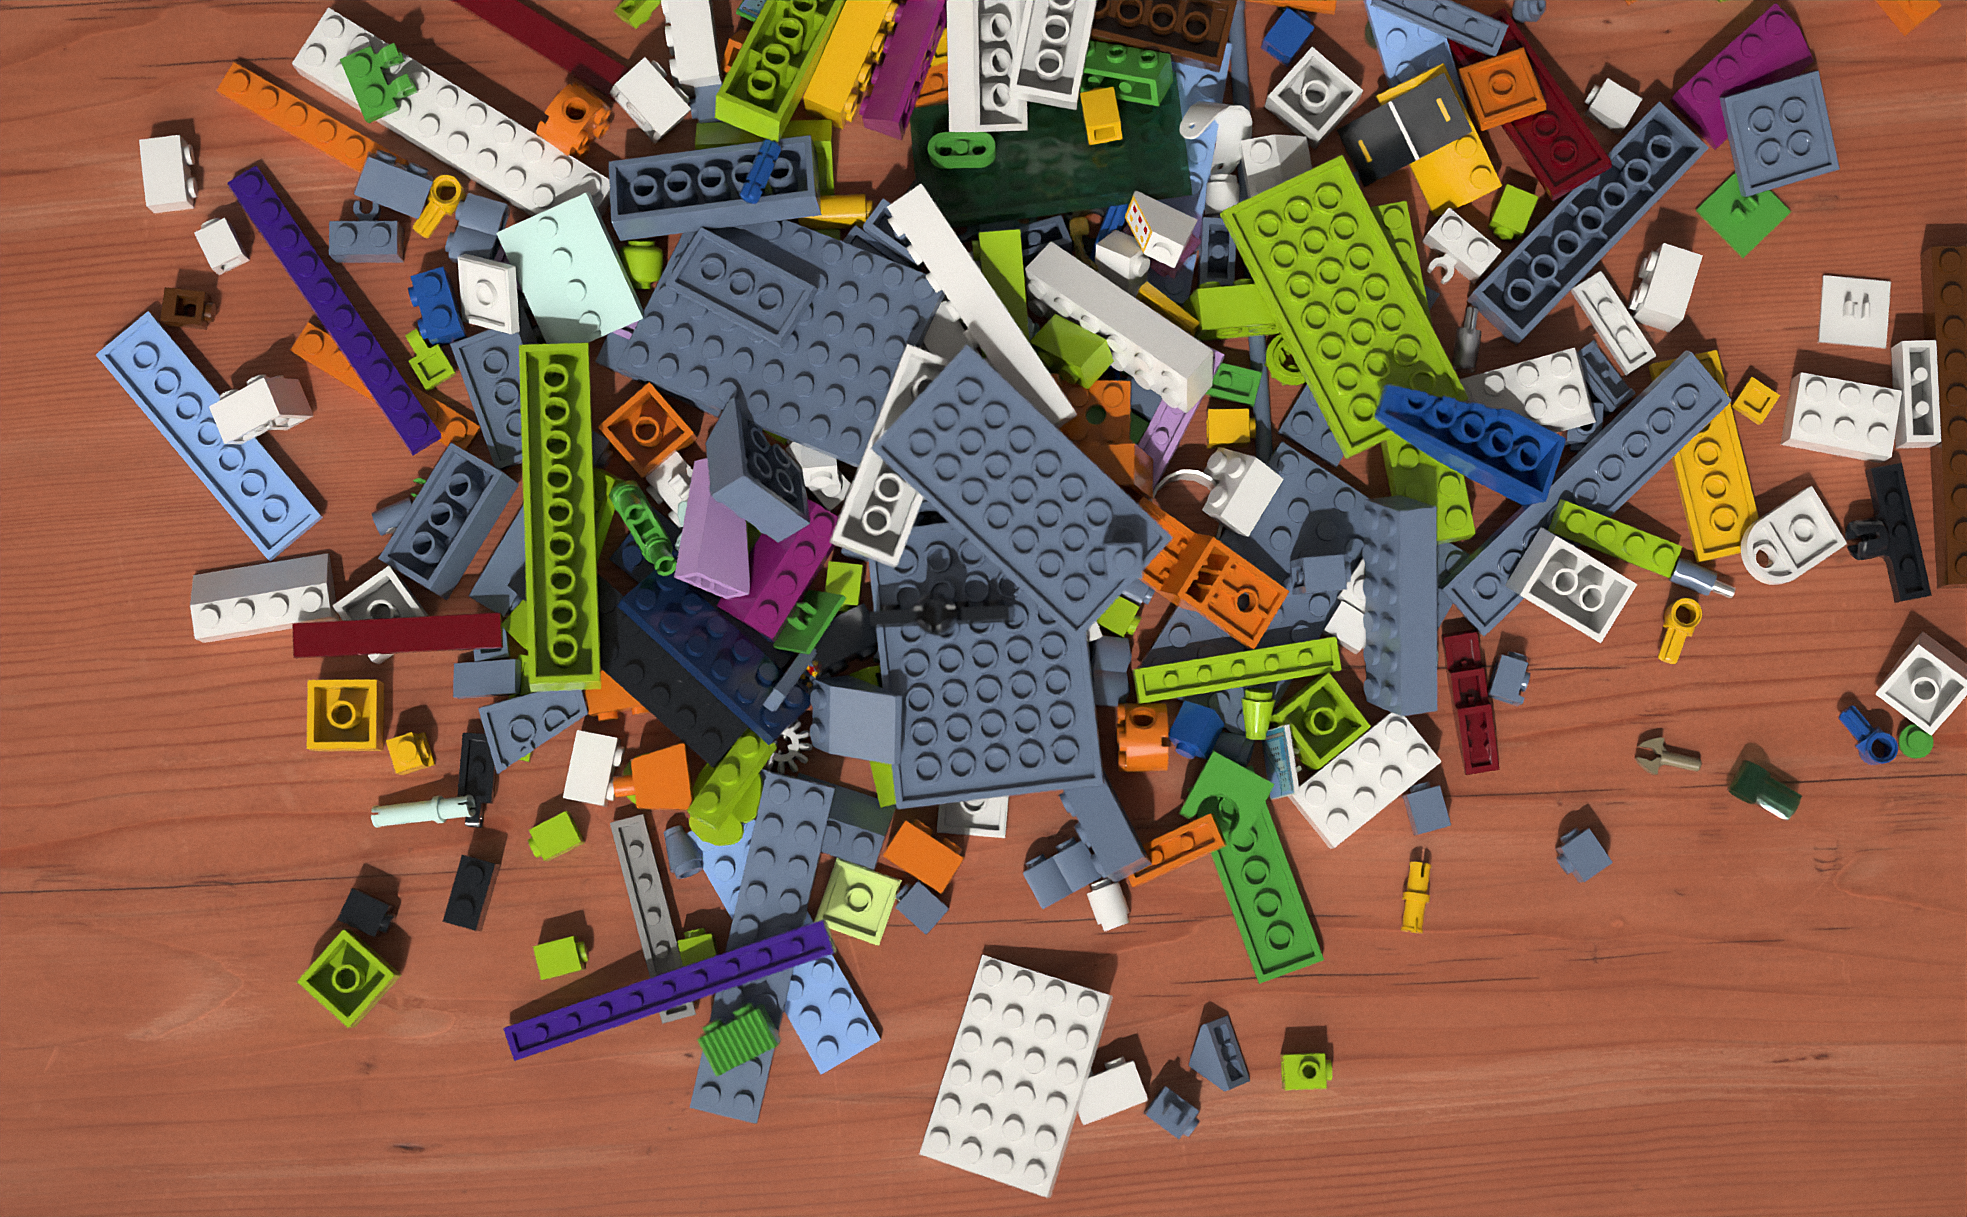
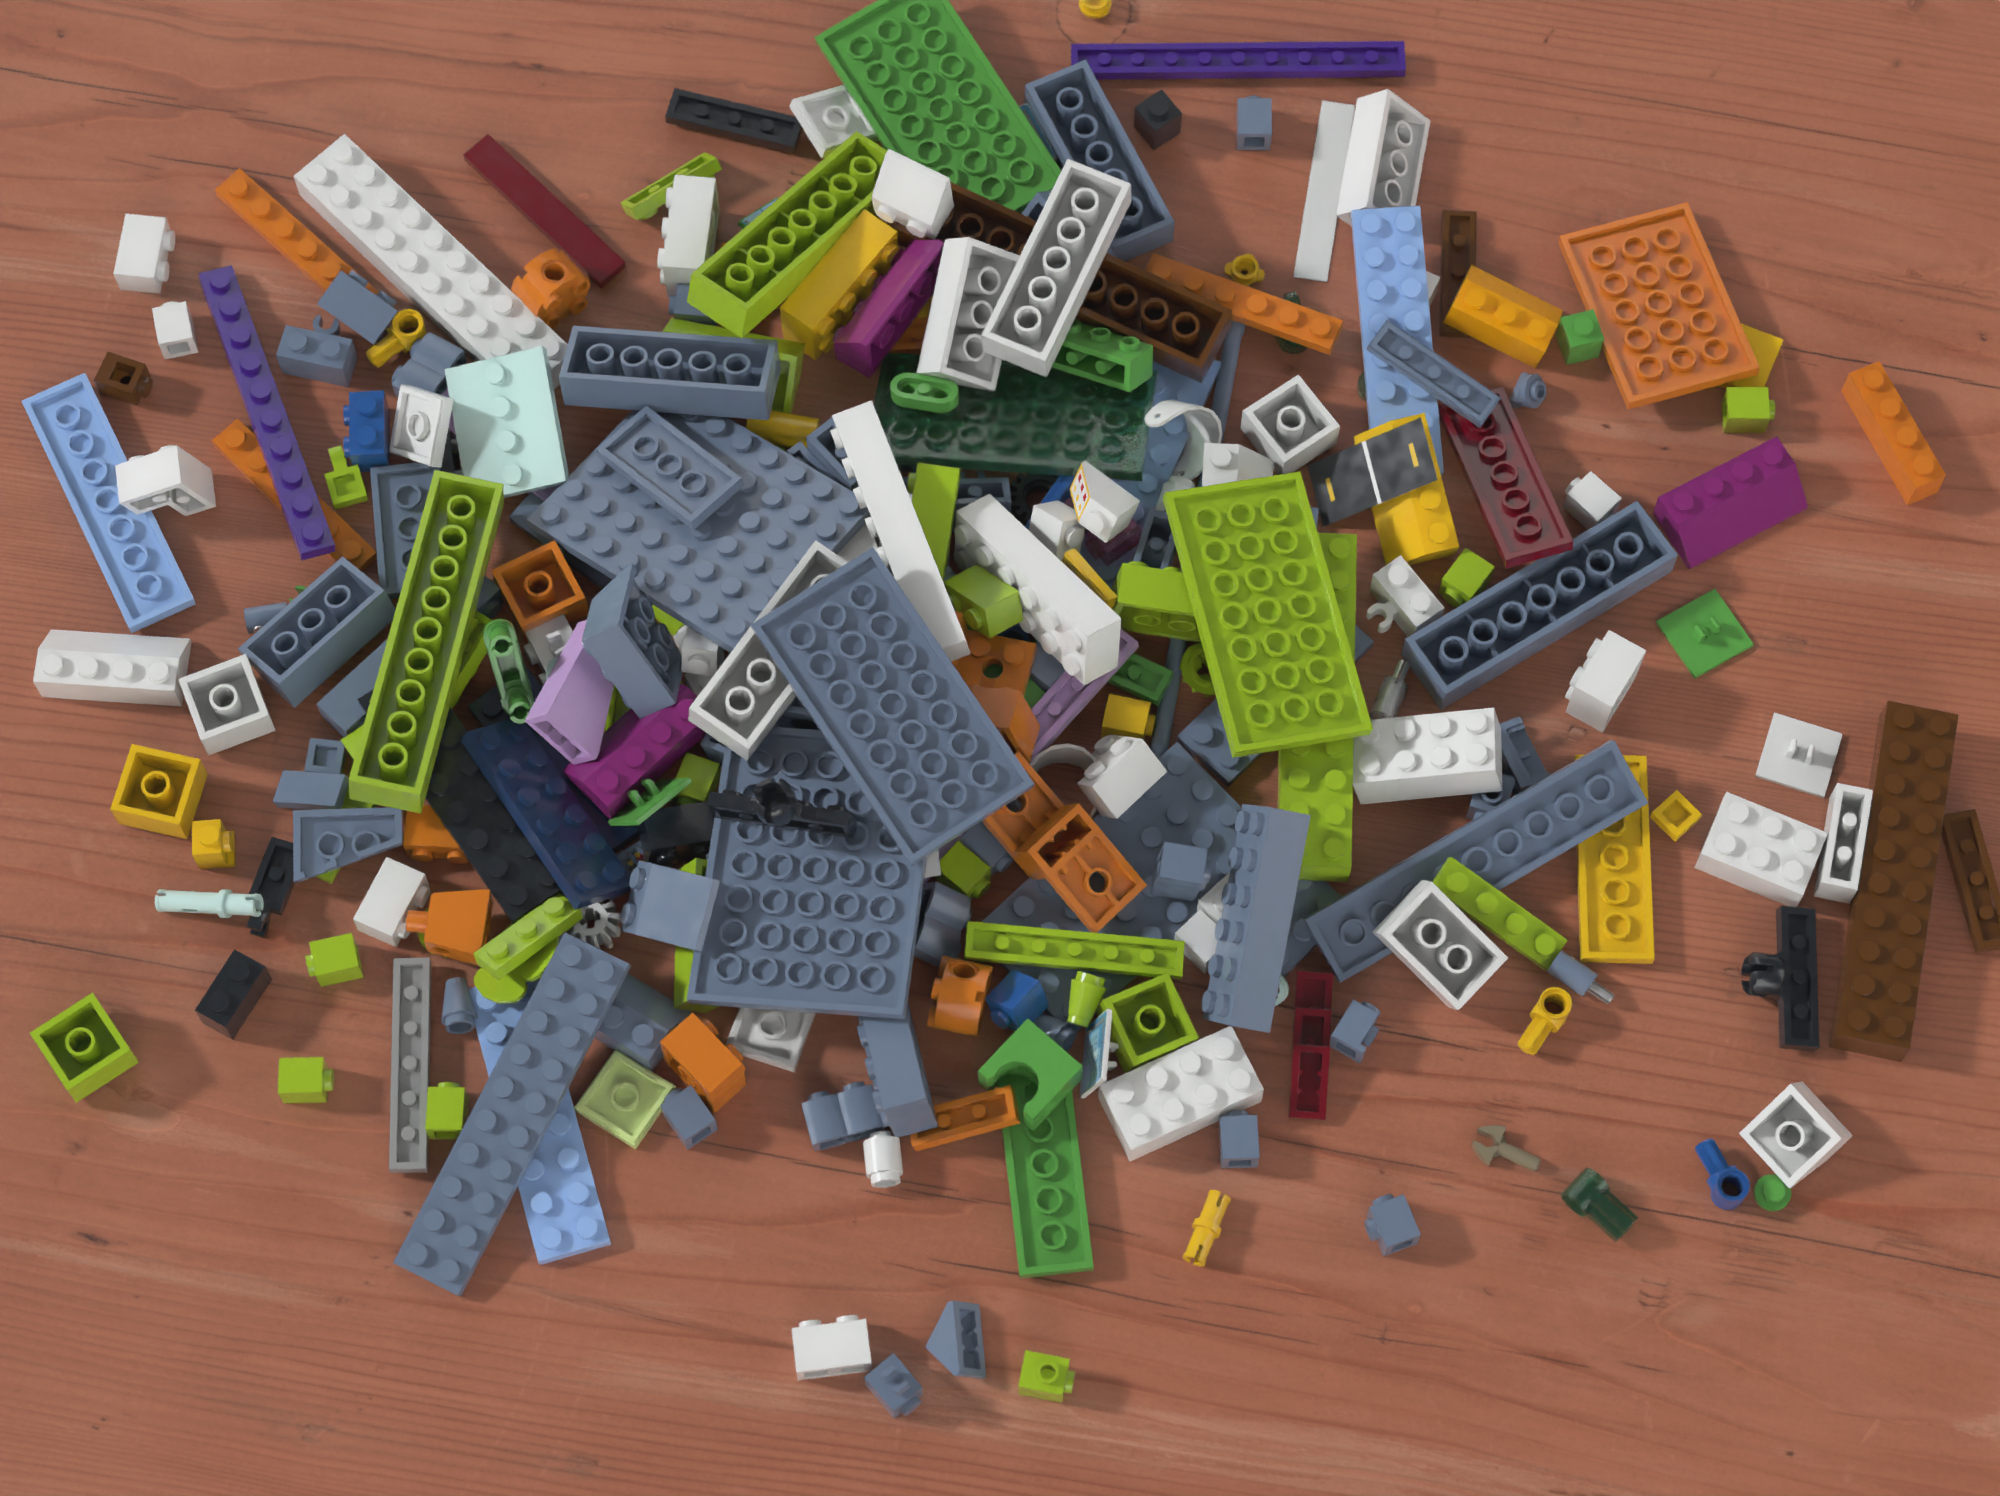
camera: 15 degrees right, 15 degrees down
dark red tile [292,613,503,659] -> none
black brick [337,888,396,937] -> none
bright green plate [340,43,418,124] -> none
dark purple plate [503,918,837,1061] -> none
white brick [609,57,691,144] -> none
lime head [619,240,663,289] -> none
bright green brick [697,1002,781,1077] -> none
blue axle [740,139,781,204] -> none
sand blue tile [763,648,817,712] -> none
white plate [919,955,1113,1198] -> none
clear yellow piece [1068,217,1098,273] -> none
yellow brick [1080,87,1123,145] -> none
sand blue brick [1102,542,1143,580] -> none
blue brick [1261,7,1315,67] -> none
blue wedge [1374,385,1566,505] -> none
orange tile [1459,47,1546,131] -> none
white plate [1571,271,1657,375] -> none
sand blue plate [1719,71,1840,197] -> none
white plate [1741,486,1847,585] -> none

